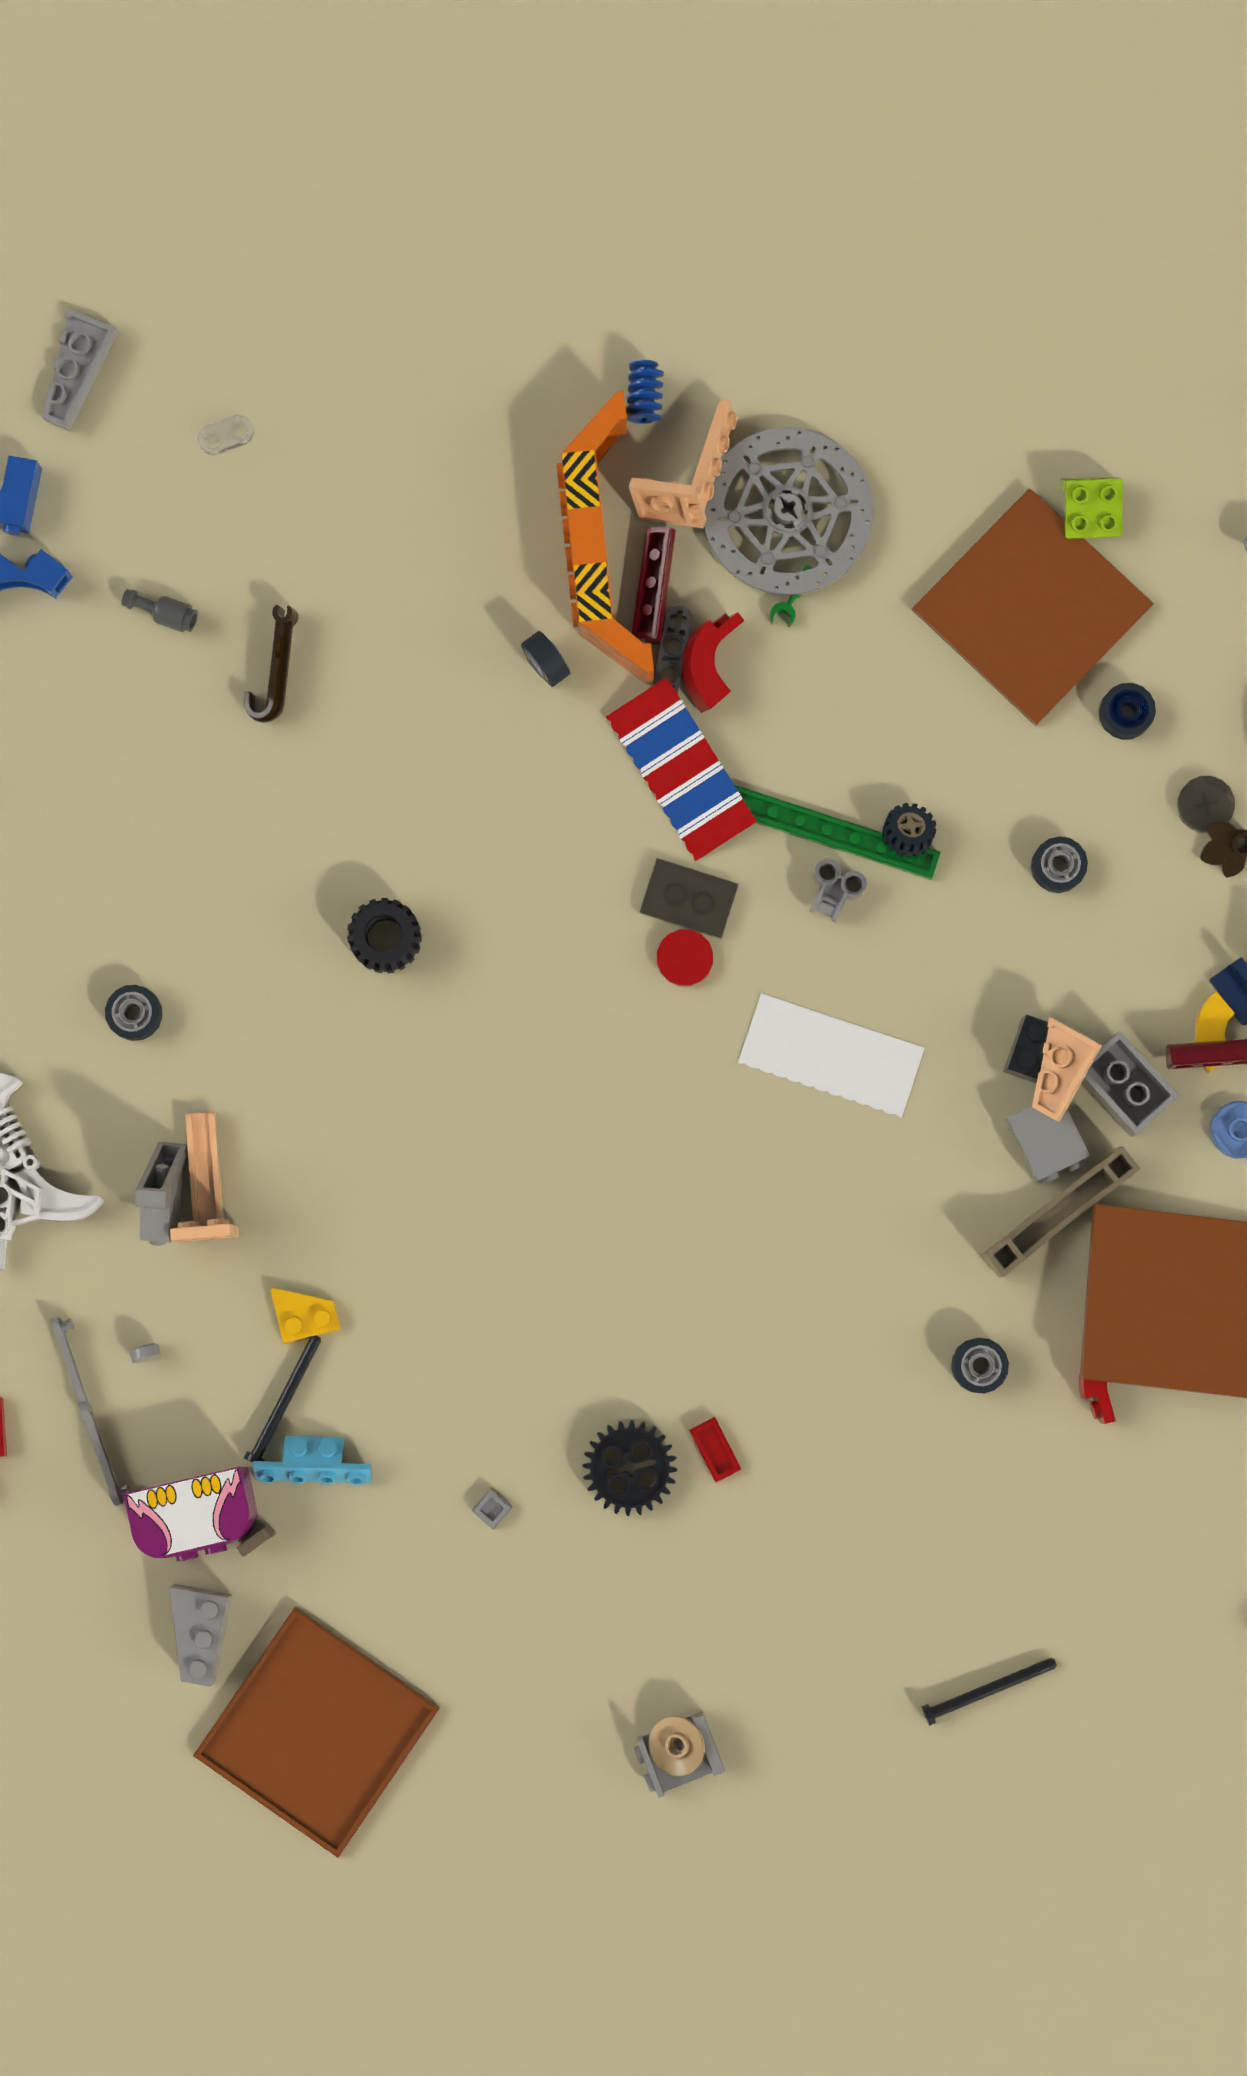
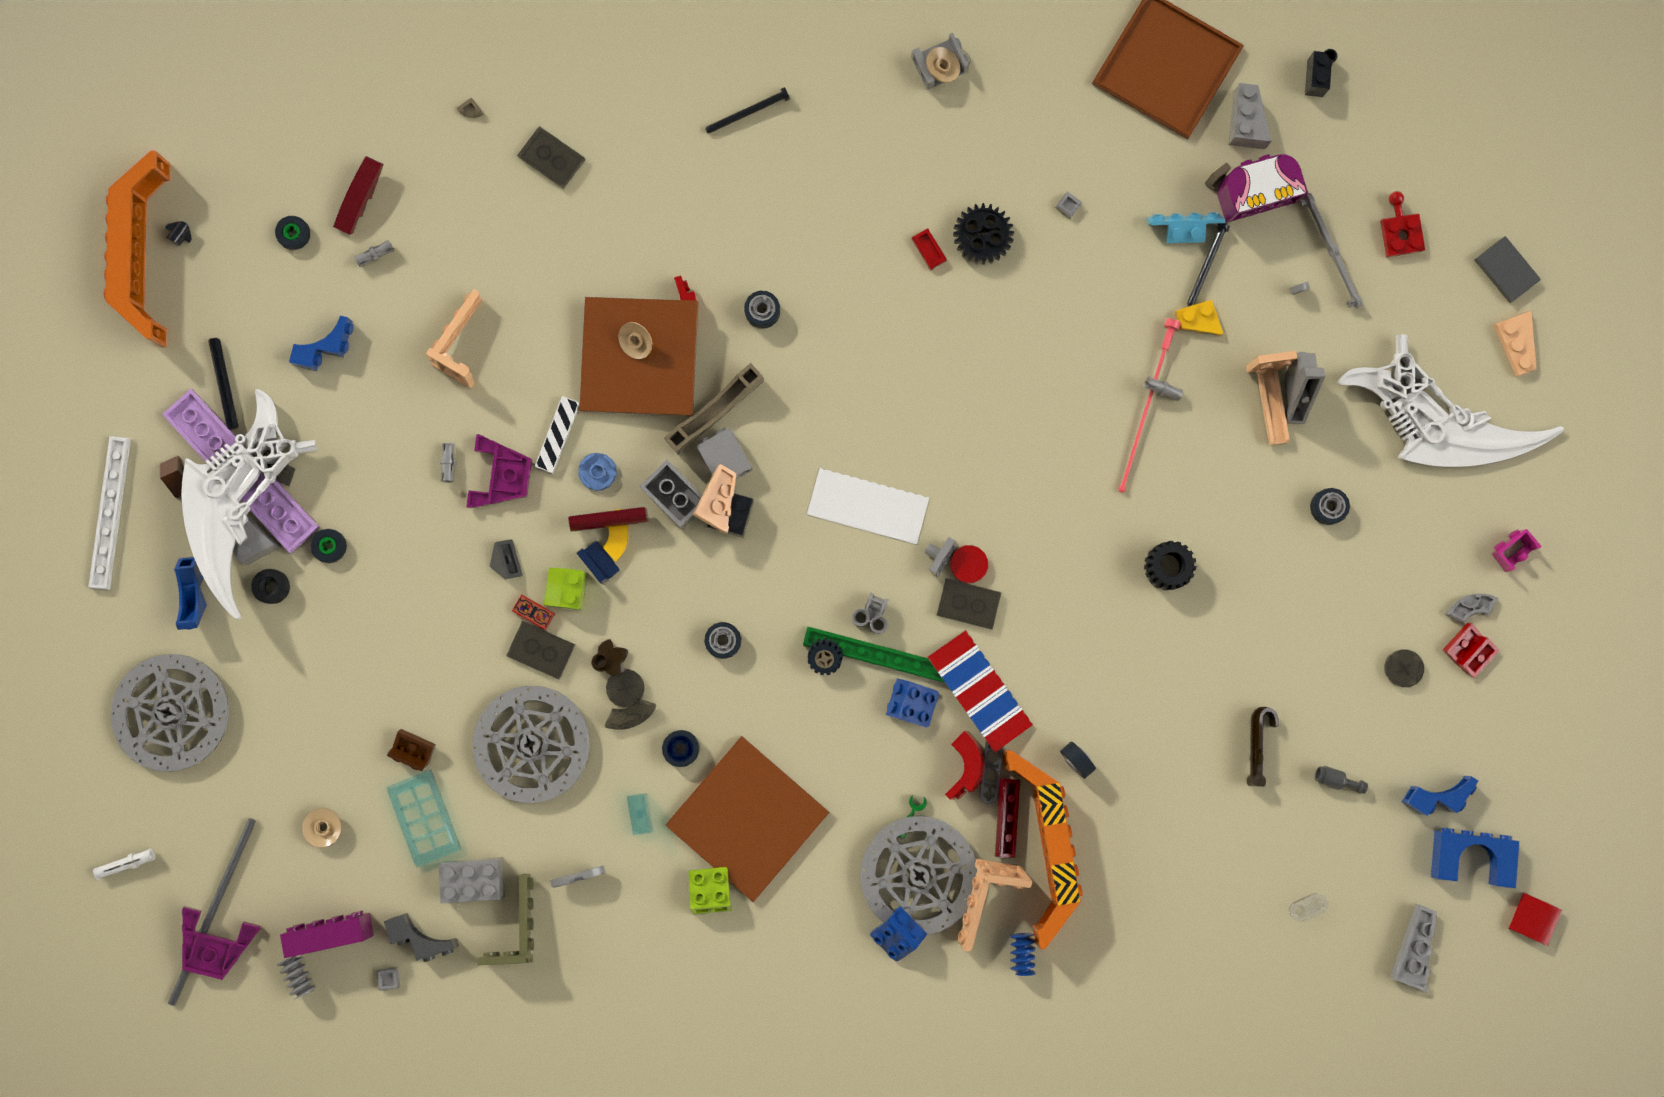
camera: 170 degrees right, 0 degrees up
none -> clear smoke tile [605,698,656,730]
none -> tan dish [618,322,652,359]
none -> clear light blue panel [627,793,653,835]
none -> blue bracket [870,906,927,961]
none -> blue bracket [886,678,939,728]
none -> light grey tile [925,537,958,577]
none -> coral piece [1118,318,1181,493]
none -> light grey pin [1144,376,1183,401]
none -> black hinge [1305,49,1338,97]
none -> clear smoke tile [1384,649,1424,687]

